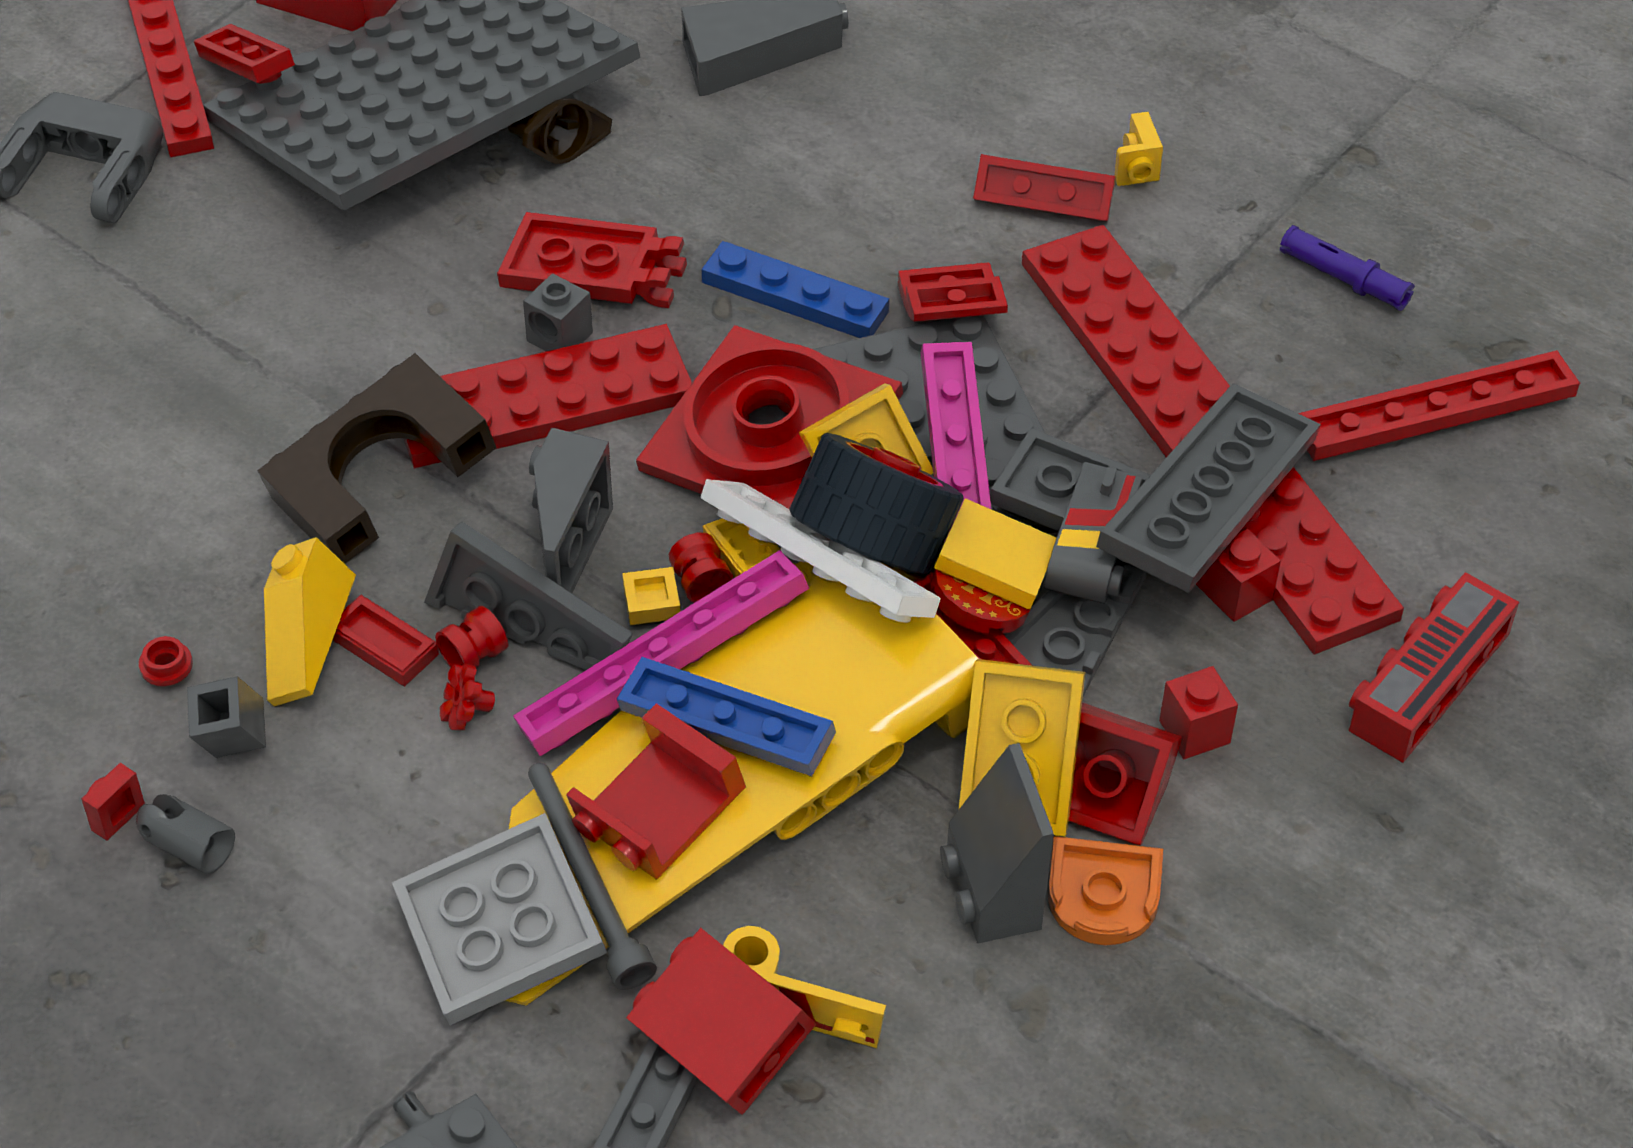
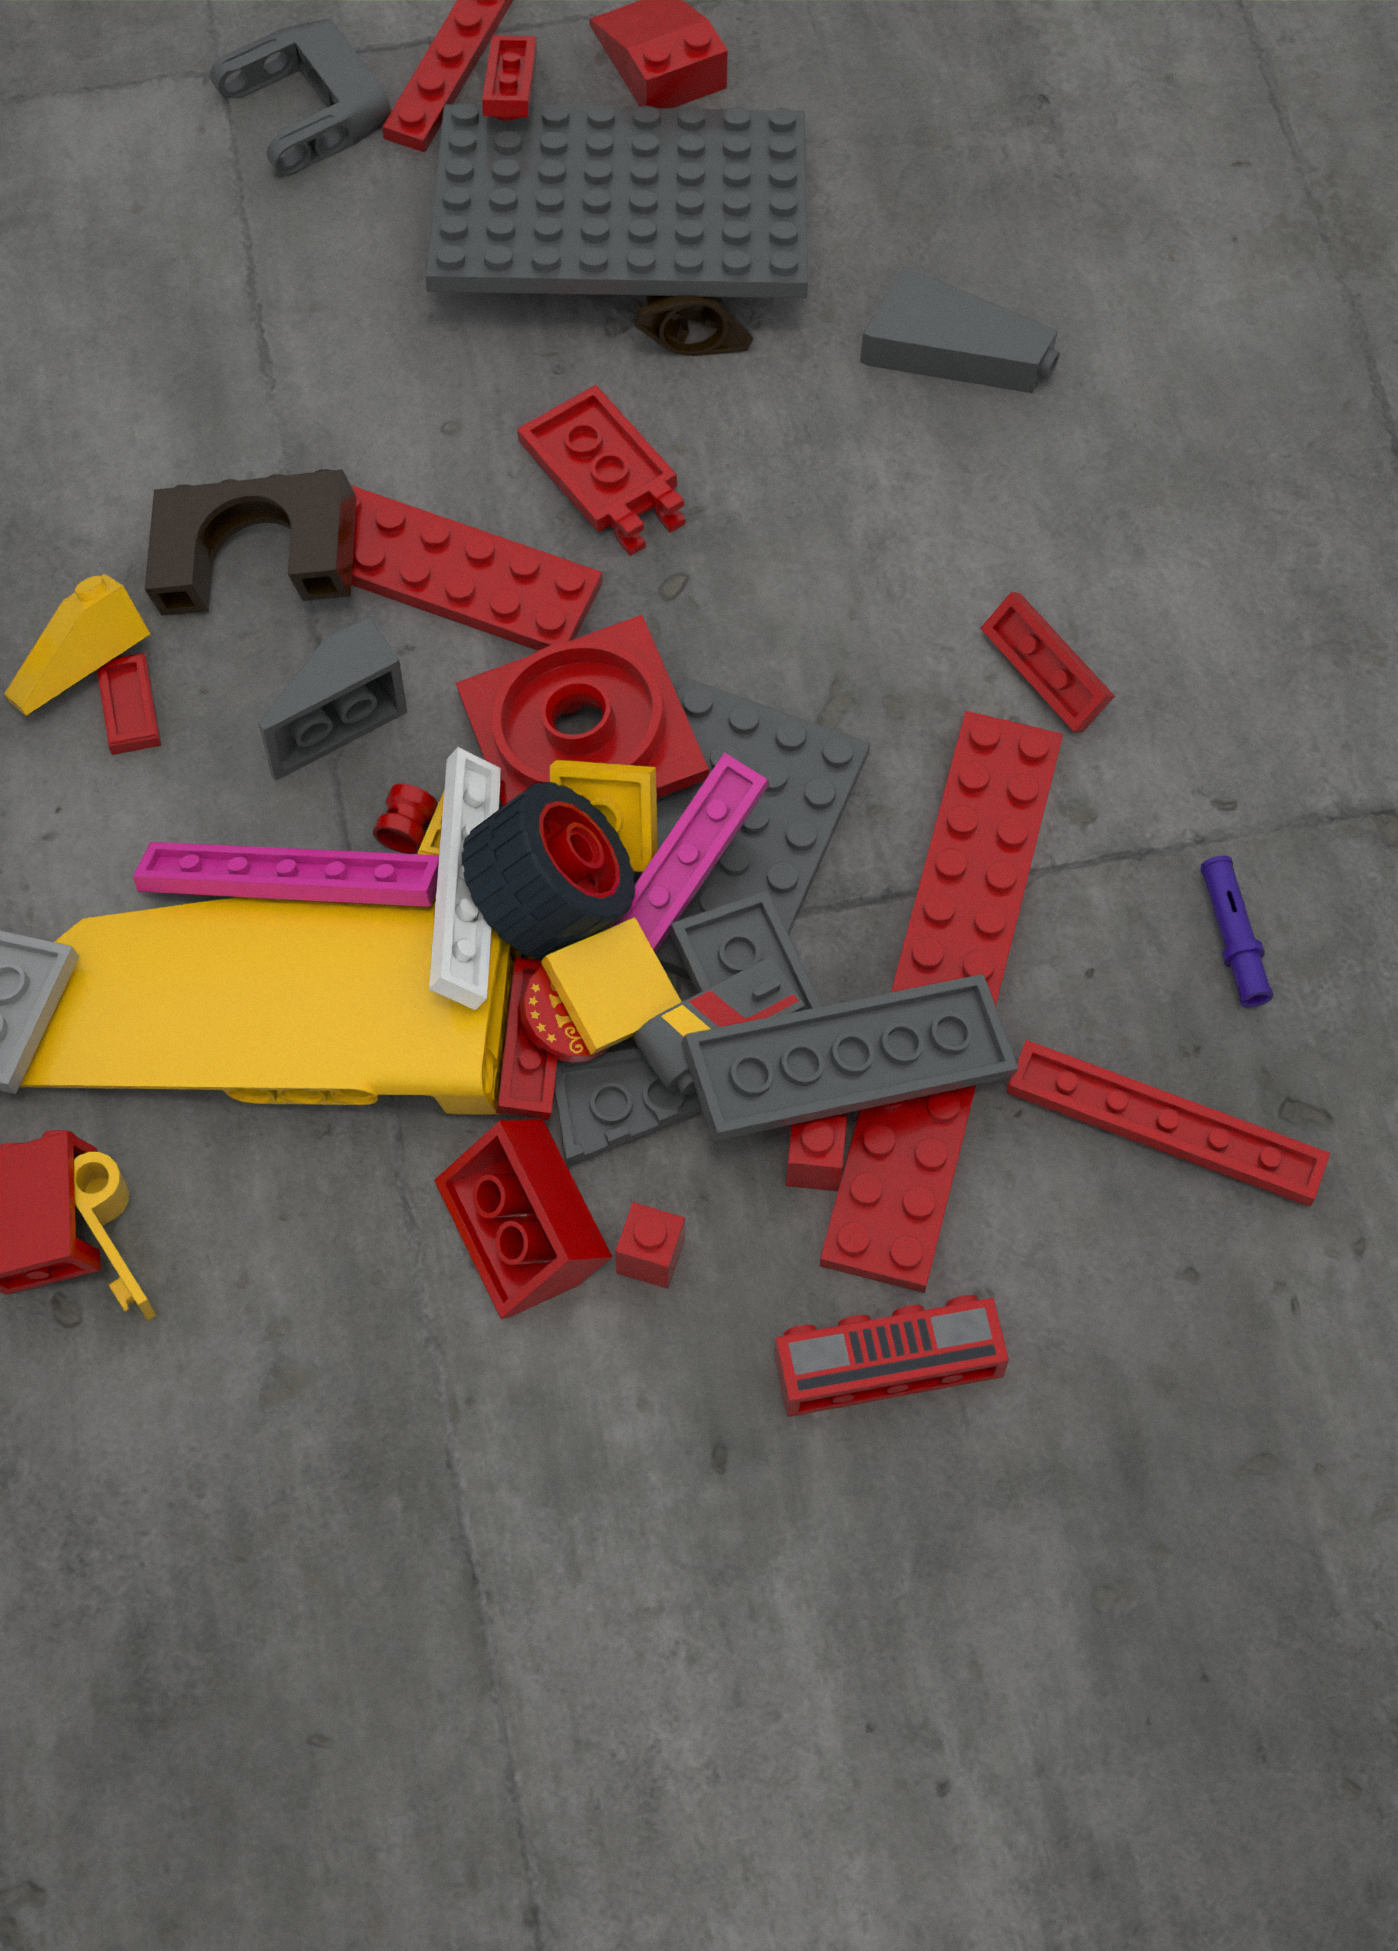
camera: 40 degrees right, 15 degrees up
dark grey wing [424,521,633,670] -> none
red wheel [435,606,509,669] -> none
red plant [440,663,495,731] -> none
dark grey brick [523,273,593,351] -> none
dark grey piece [528,762,657,990] -> none
red panel [566,703,746,880] -> none
blue plate [617,657,836,776] -> none
yellow plate [622,567,681,625] -> none
blue plate [701,241,889,338] -> none
red slope [898,262,1008,322] -> none
dark grey slope [940,743,1054,943] -> none
yellow plate [958,659,1086,837] -> none
orange tile [1048,836,1163,945] -> none
yellow bracket [1114,112,1163,186] -> none

